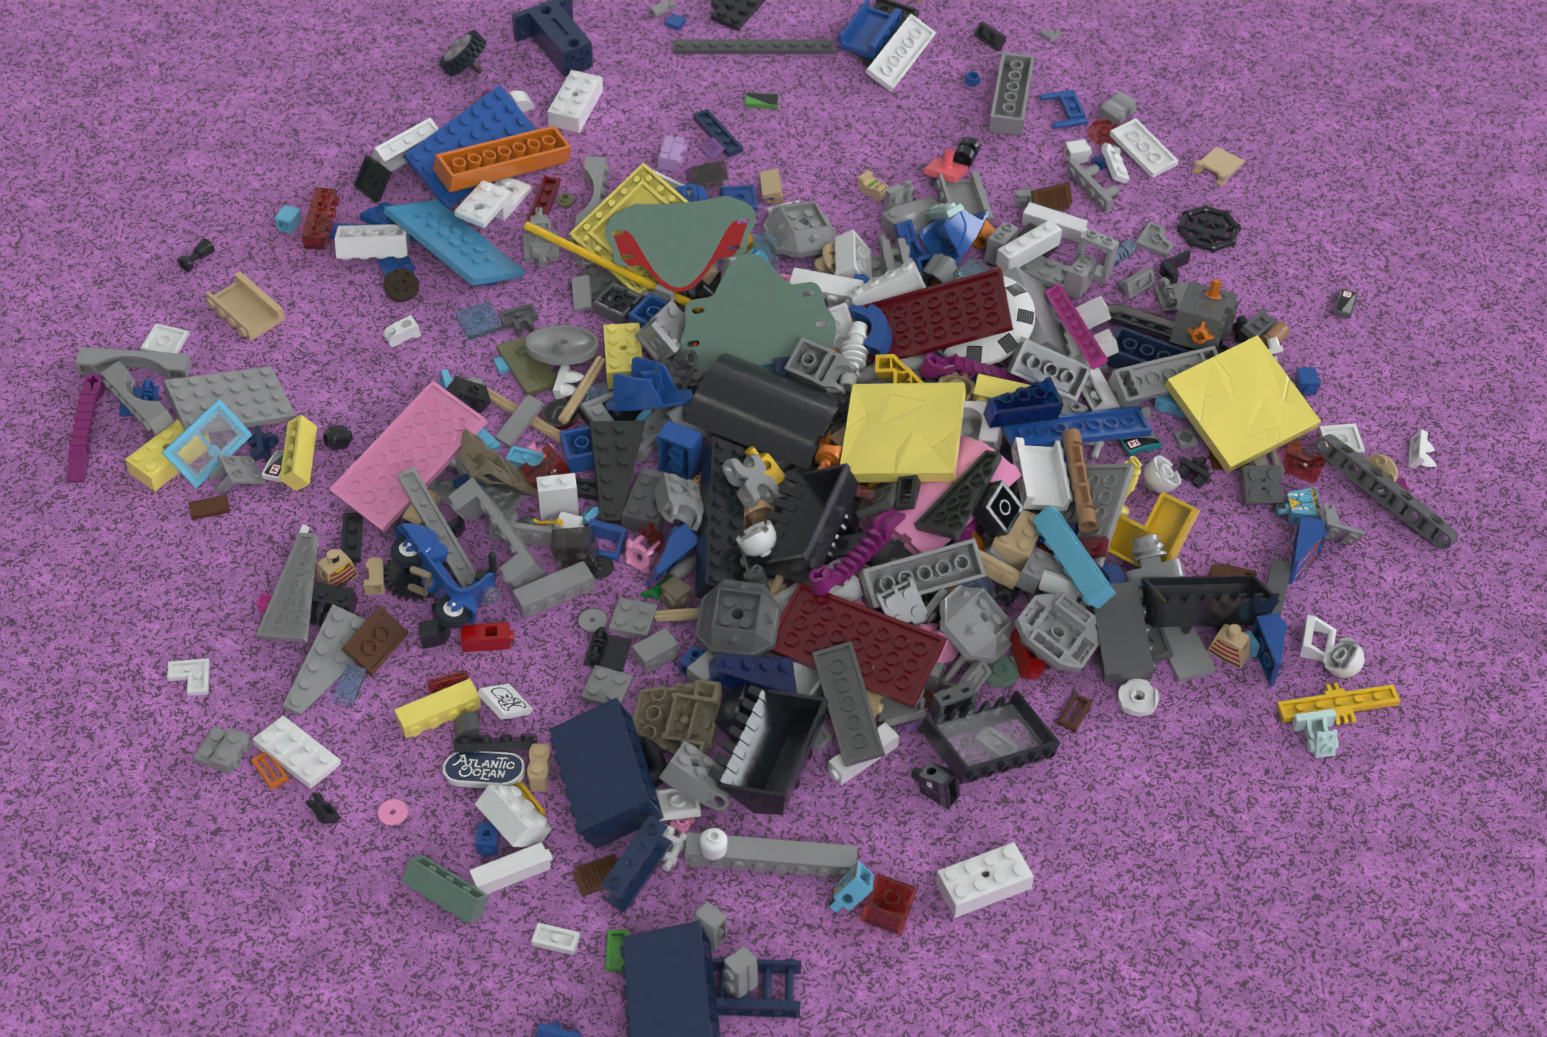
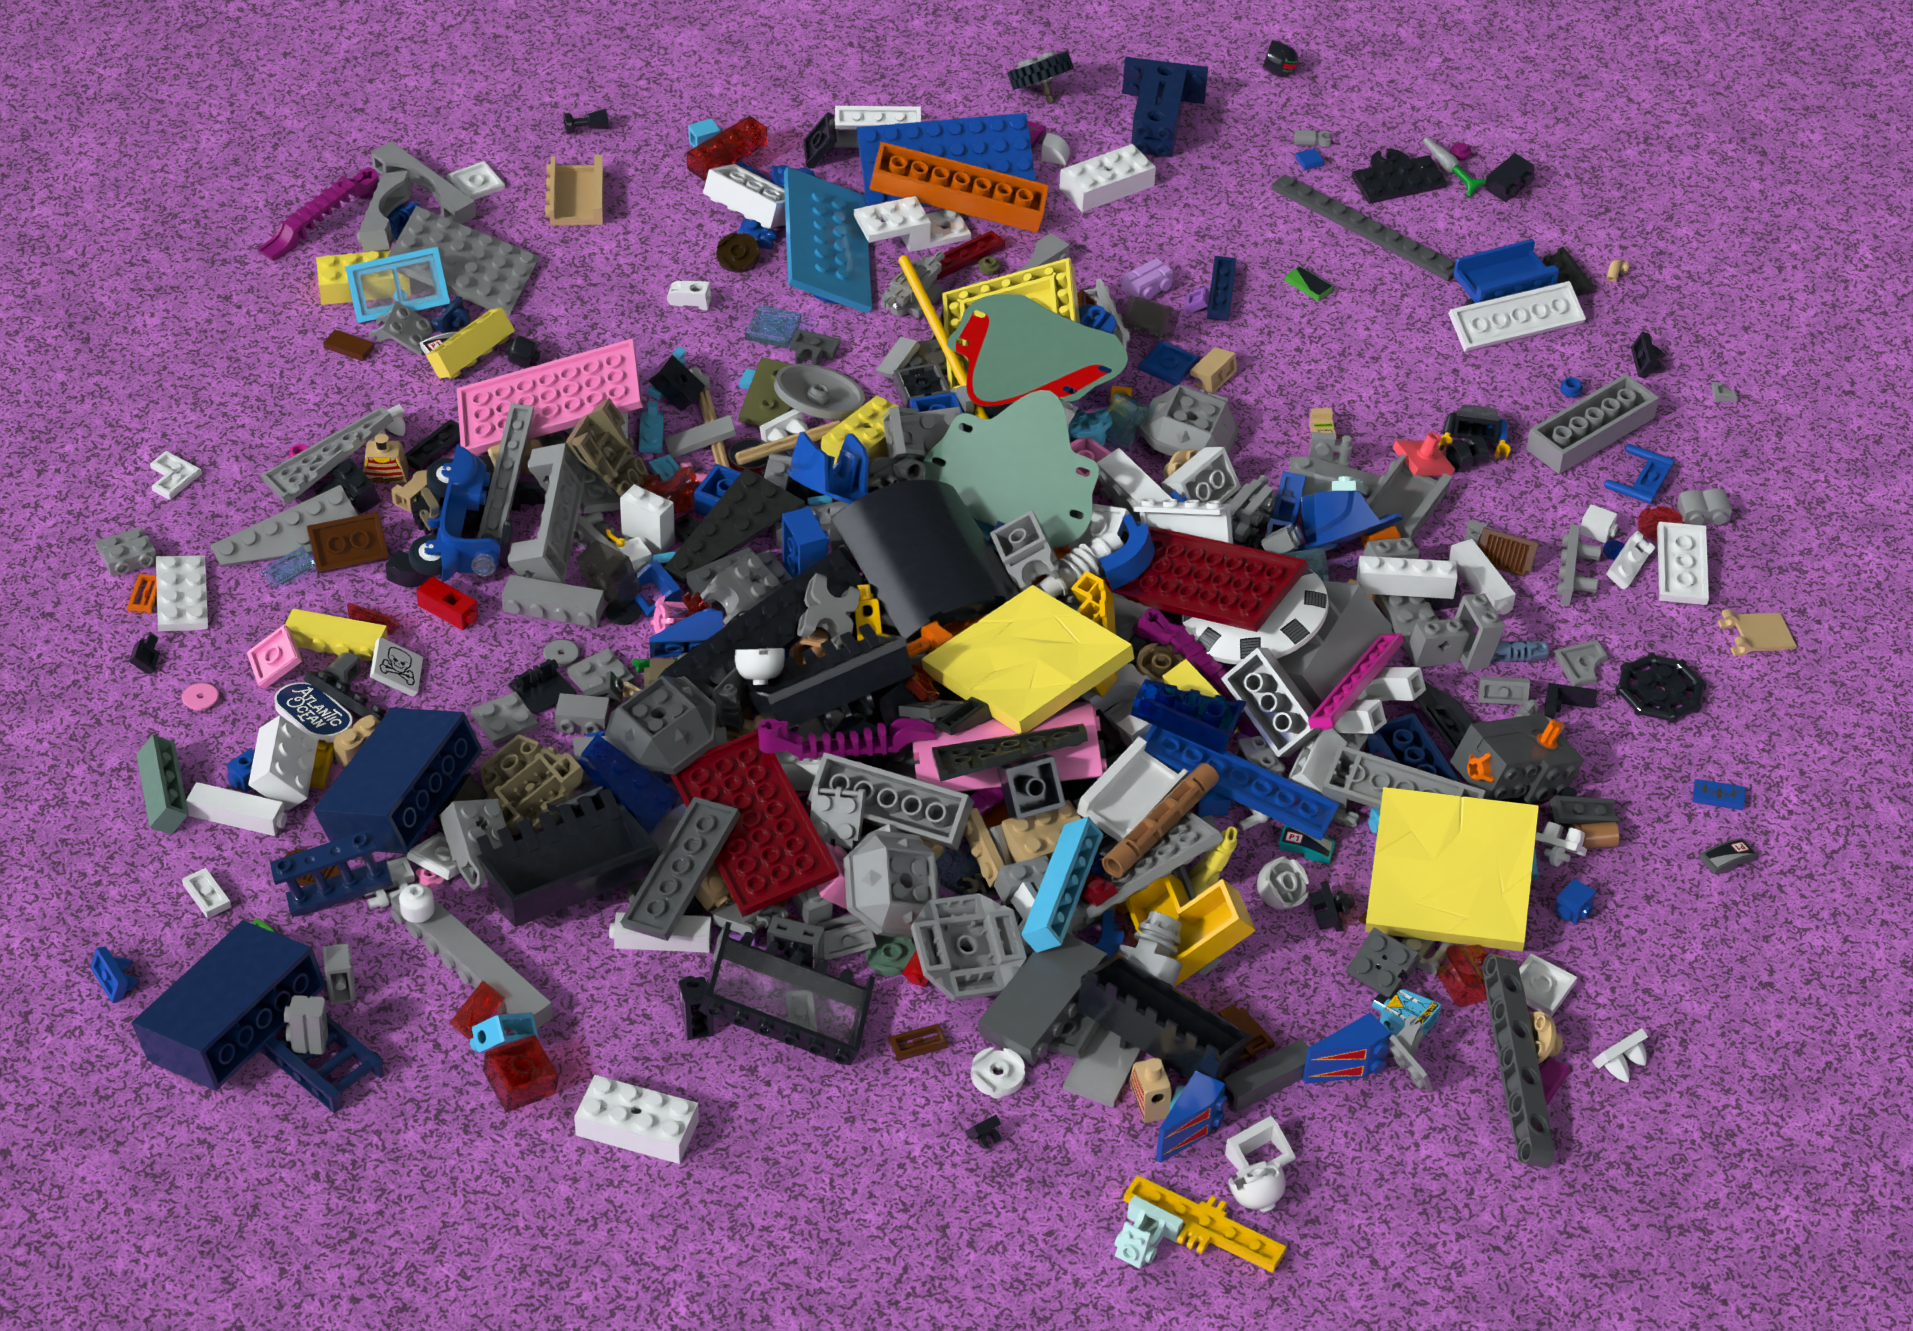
camera: 40 degrees right, 5 degrees down
light grey tile [1173,429,1198,449] -> none
none -> bright pink tile [247,624,302,689]
none -> clear red plate [450,980,505,1040]
none -> dark grey bracket [584,671,625,707]
none -> black tile [965,1114,1001,1149]
none -> black torso [1438,404,1510,459]
none -> blue tile [1692,779,1745,810]

